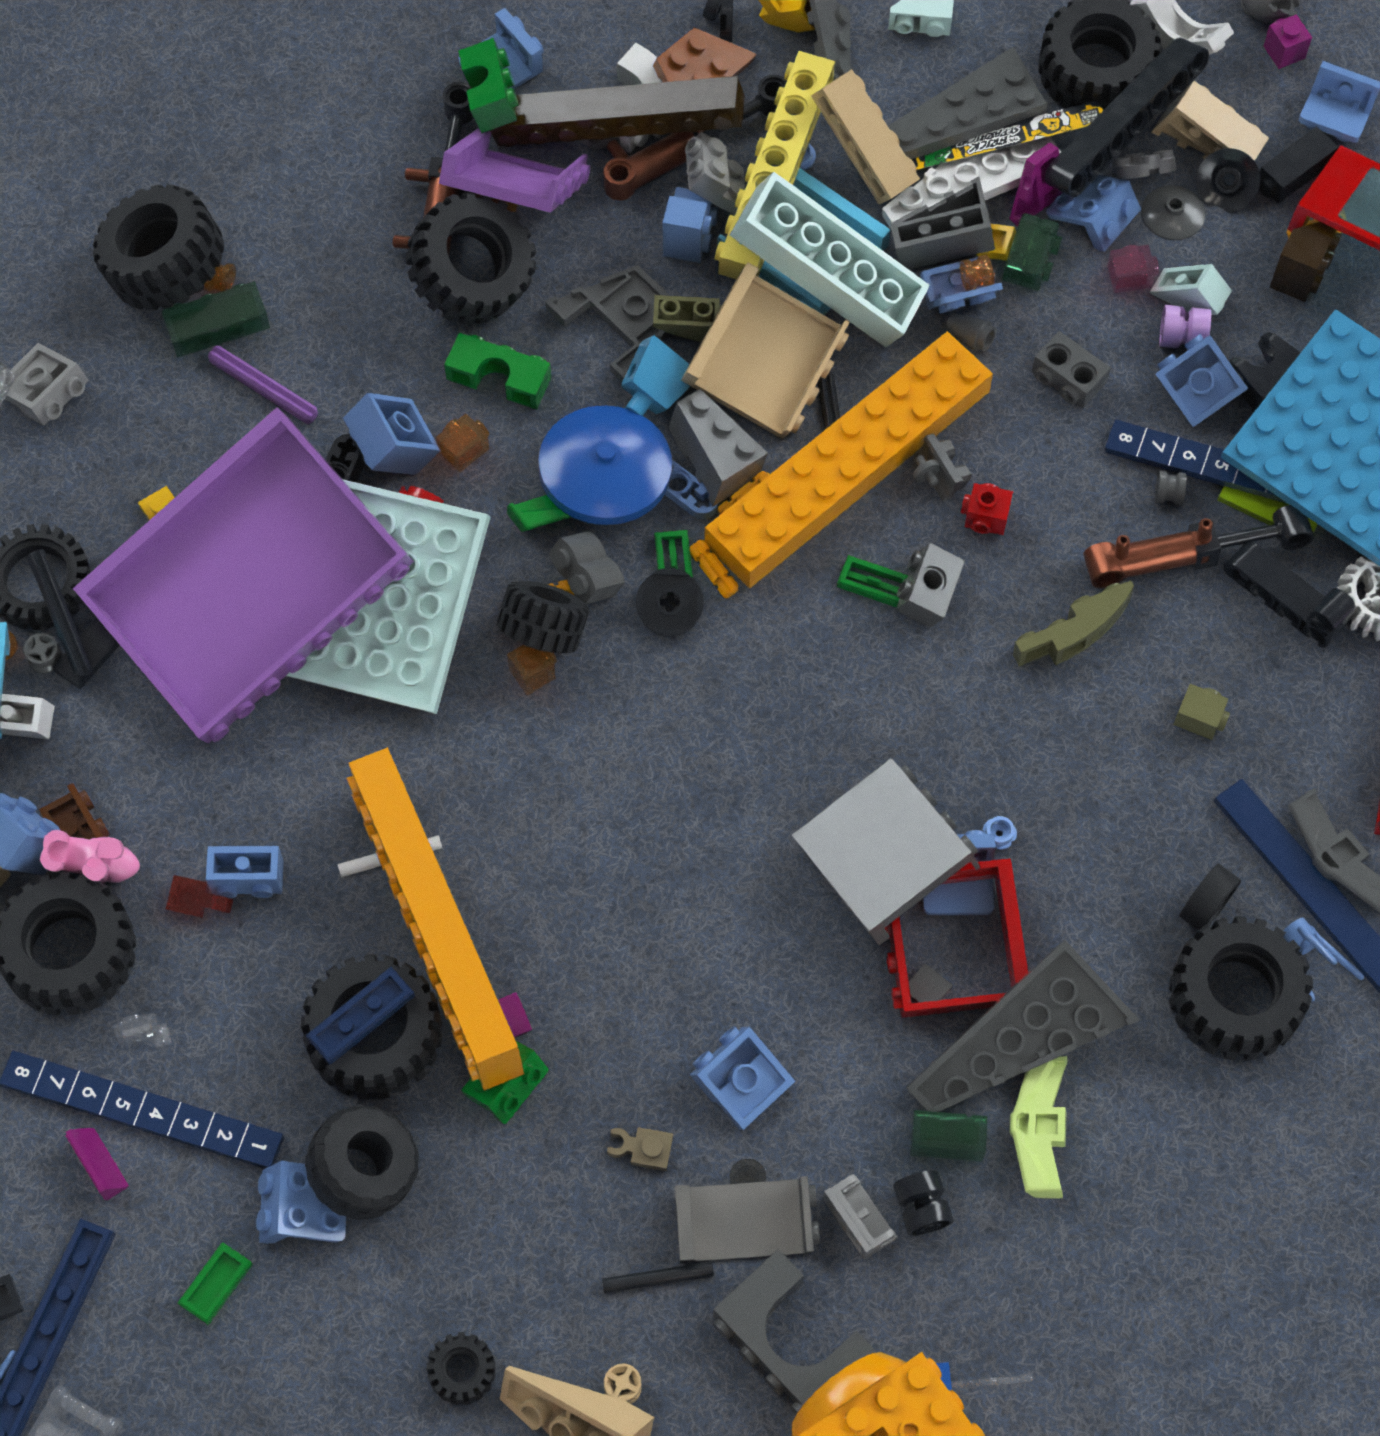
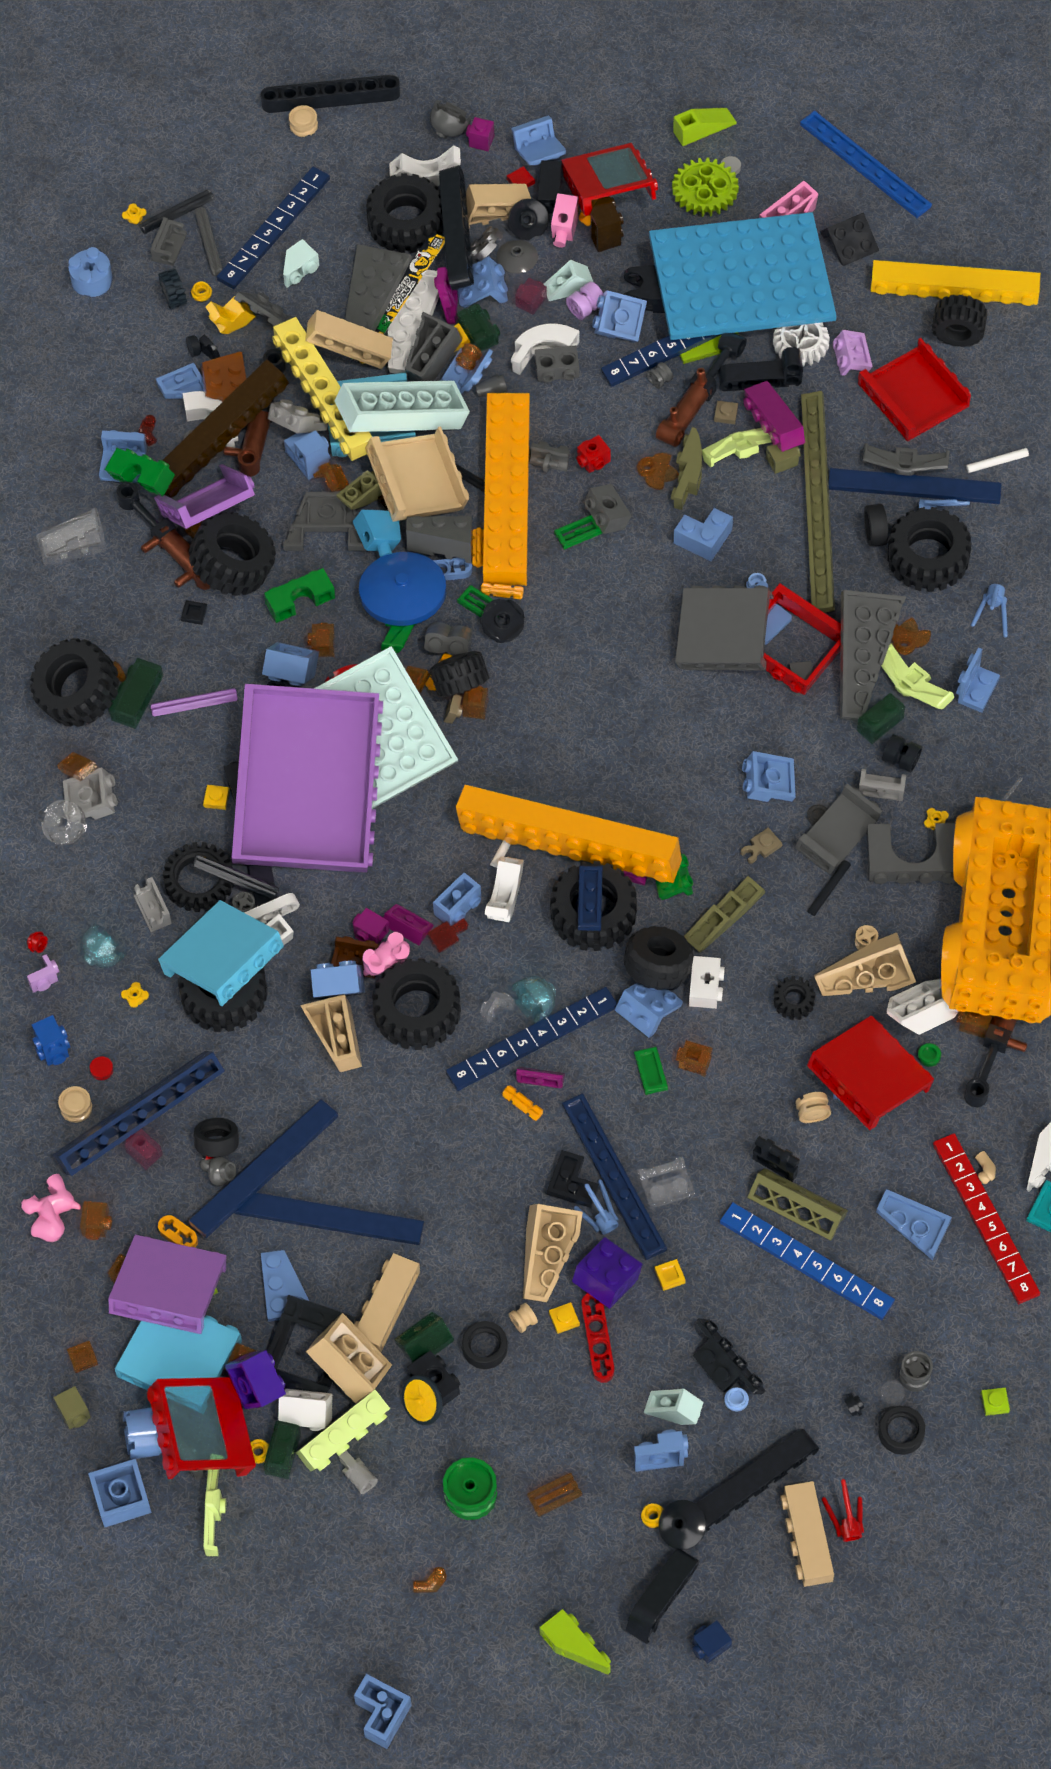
camera: 45 degrees left, 5 degrees down
none -> clear wedge [36,507,107,567]
none -> clear orange tile [57,752,98,781]
none -> clear red arm [139,415,157,446]
none -> medium blue wing [156,363,205,399]
none -> black tile [181,600,208,625]
none -> white beam [244,893,300,924]
none -> clear orange bracket [313,462,349,492]
none -> magenta brick [353,908,390,944]
none -> magenta slope [383,904,434,946]
none -> clear orange plate [406,666,430,693]
none -> dark tan plate [444,694,463,724]
none -> white arch [485,856,524,922]
none -> light orange axle [502,1085,543,1121]
none -> red tile [507,166,535,188]
none -> white arch [511,324,579,375]
none -> clear light blue cylinder [512,976,556,1023]
none -> bright pink torso [551,193,579,248]
none -> clear orange plate [637,453,679,490]
none -> medium blue brick [674,508,733,561]
none -> clear orange brick [676,1040,713,1077]
none -> olive slope [684,876,766,953]
none -> white brick [689,956,725,1009]
none -> yellowish green plate [702,428,772,467]
none -> dark tan plate [714,401,738,424]
none -> magenta brick [743,381,805,452]
none -> olive plate [801,391,835,613]
none -> clear orange plate [891,618,931,655]
none -> yellow plate [924,808,949,830]
none -> medium blue bracket [956,647,1000,712]
none -> medium blue plant [971,584,1008,638]

